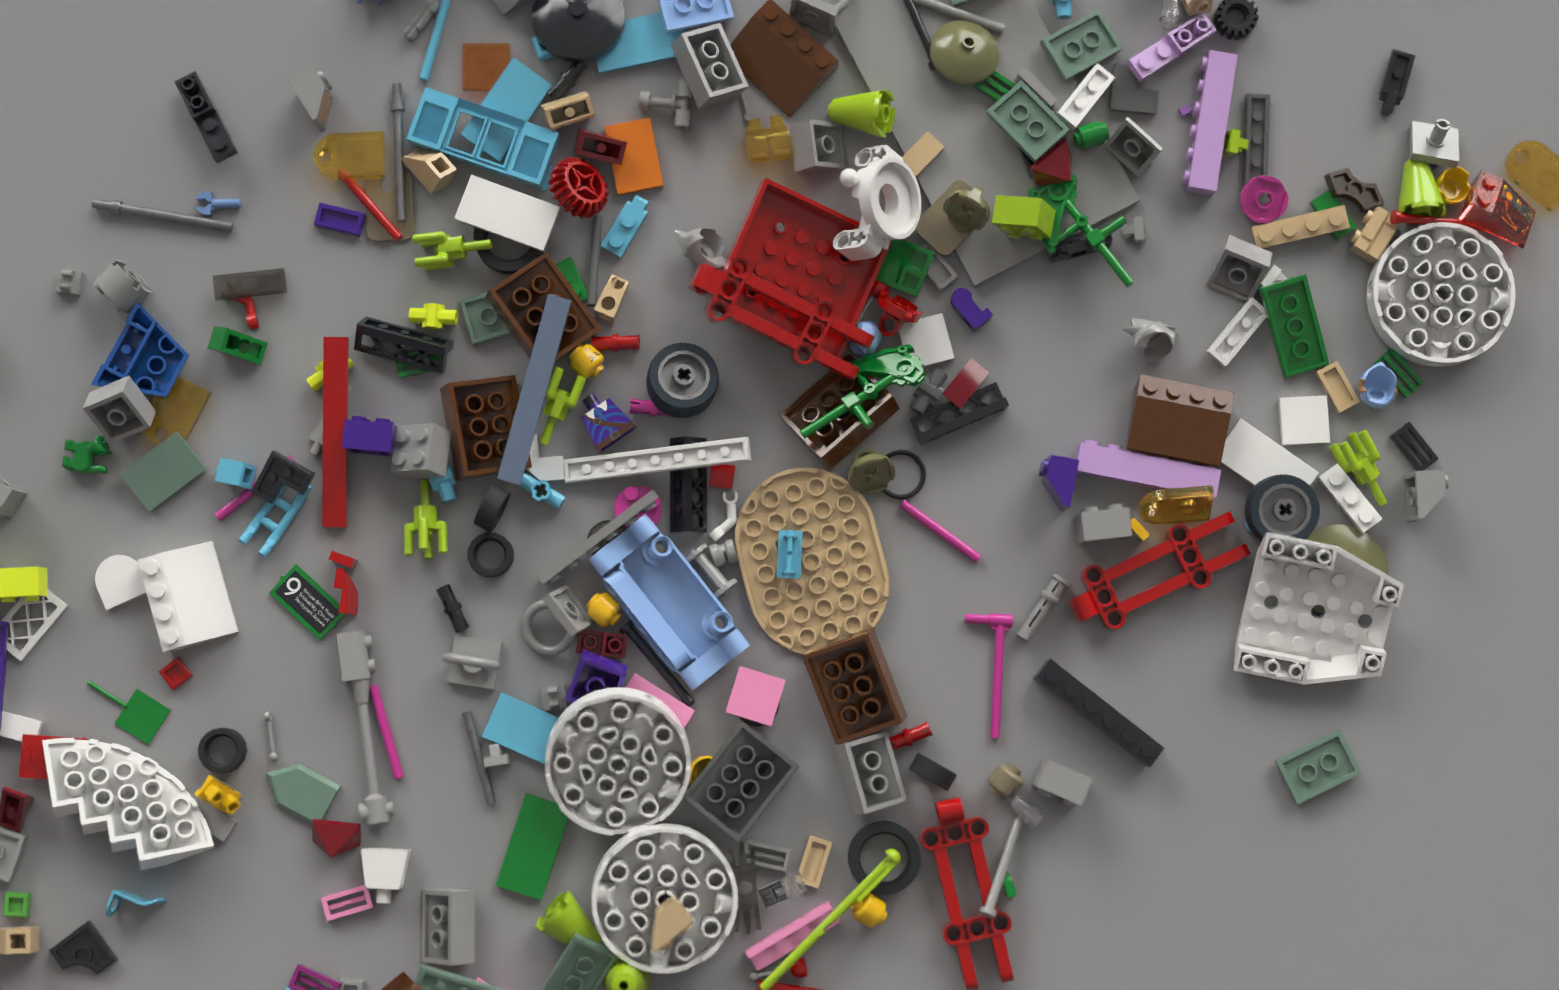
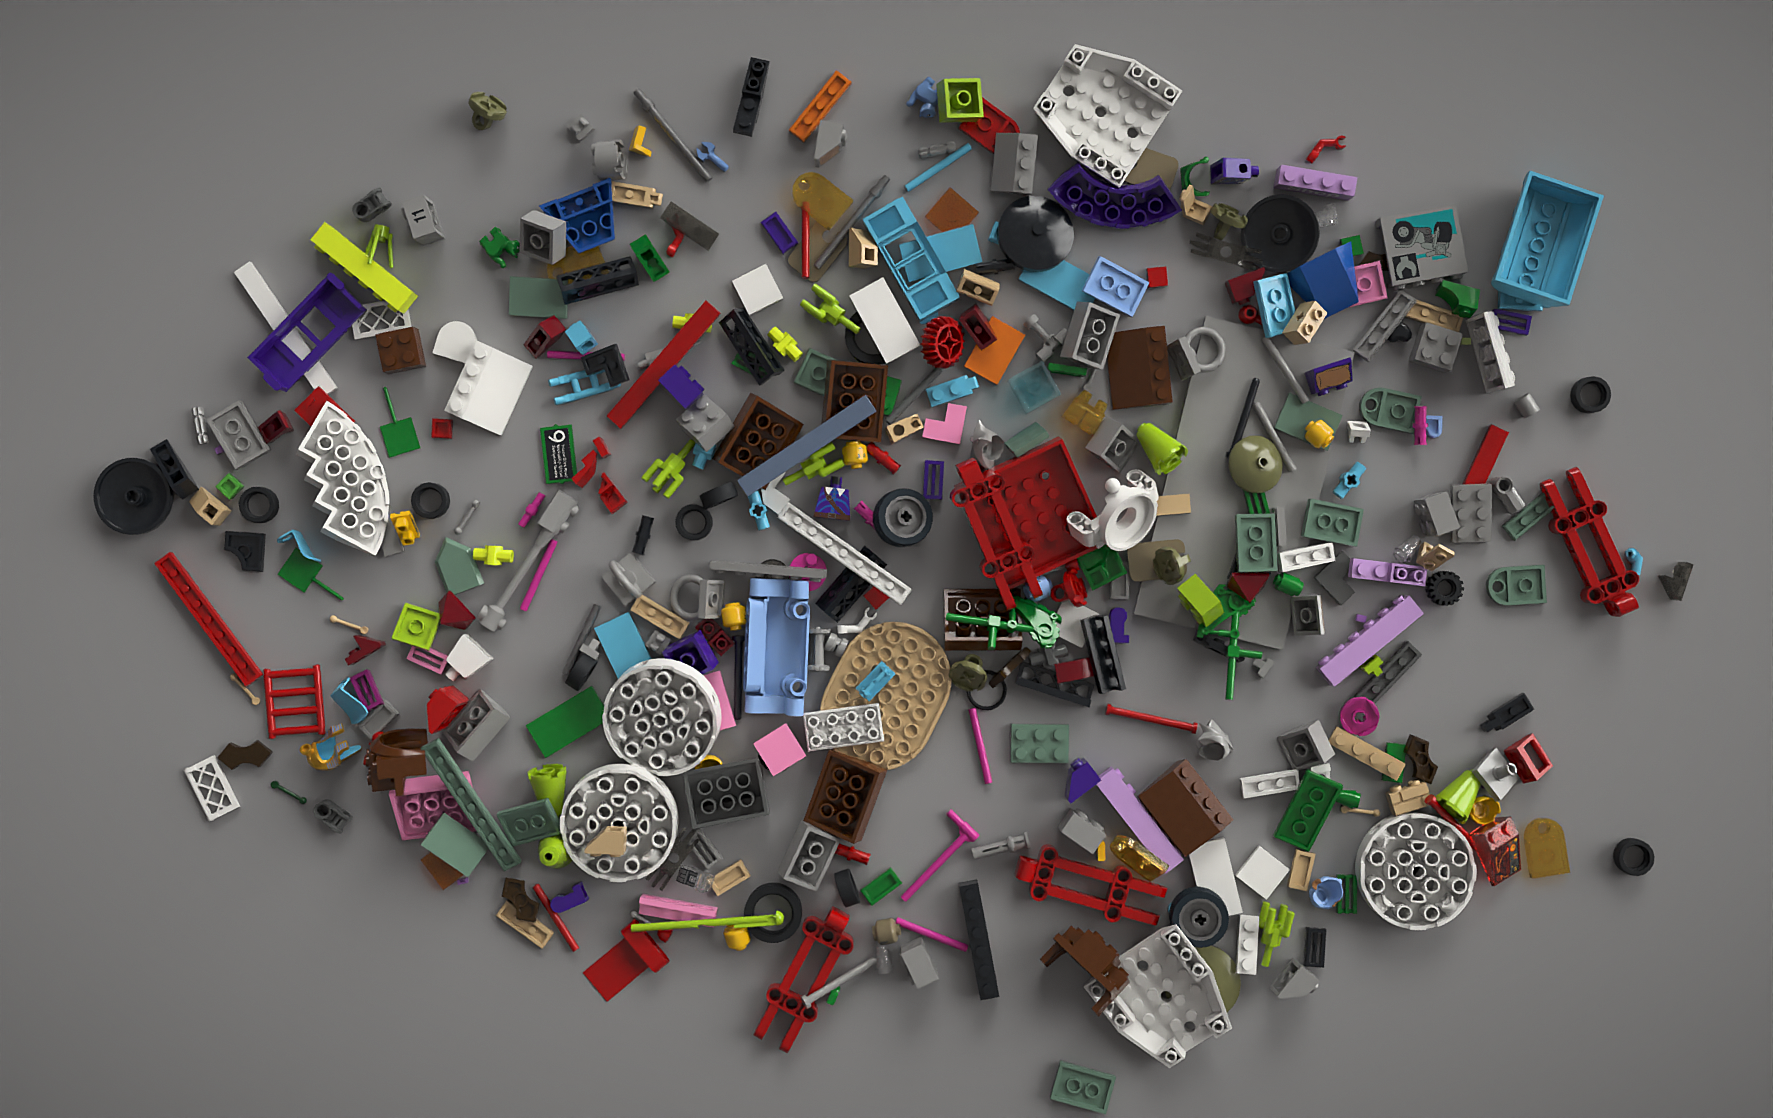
camera: 50 degrees right, 5 degrees up
none -> black tyre [239,487,279,523]
none -> green piece [278,548,344,600]
none -> tan hinge [330,615,369,634]
none -> dark red slope [345,635,386,666]
none -> reddish brown brick [375,326,426,374]
none -> lime plate [392,603,440,651]
none -> red slope [427,685,470,734]
none -> neon yellow axle [473,545,514,565]
none -> dark pink bar [518,492,545,528]
none -> dark red slope [523,315,567,359]
none -> black fence [556,256,639,305]
none -> black tyre [565,653,598,691]
none -> red slope [598,472,628,514]
none -> tan hinge [611,181,663,208]
none -> yellow tile [629,125,652,157]
none -> tan plate [631,594,690,639]
none -> white tile [732,264,783,316]
none -> orange tile [789,70,852,143]
none -> white tile [803,703,884,751]
none -> green tile [860,867,902,906]
none -> dark pink bar [896,917,969,952]
none -> bright pink tile [922,403,967,445]
none -> dark purple tile [923,460,944,500]
none -> dark brown tile [988,647,1031,688]
none -> sand green tile [1004,422,1049,457]
none -> clear light blue brick [1008,360,1061,414]
none -> sand green plate [1011,724,1069,763]
none -> reddish brown piece [1040,925,1130,1017]
none -> green tile [1047,363,1087,377]
none -> black fence [1080,615,1126,694]
none -> red bar [1105,703,1198,734]
none -> green cone [1336,790,1361,809]
none -> tan hinge [1340,805,1380,817]
none -> red tile [1504,733,1553,784]

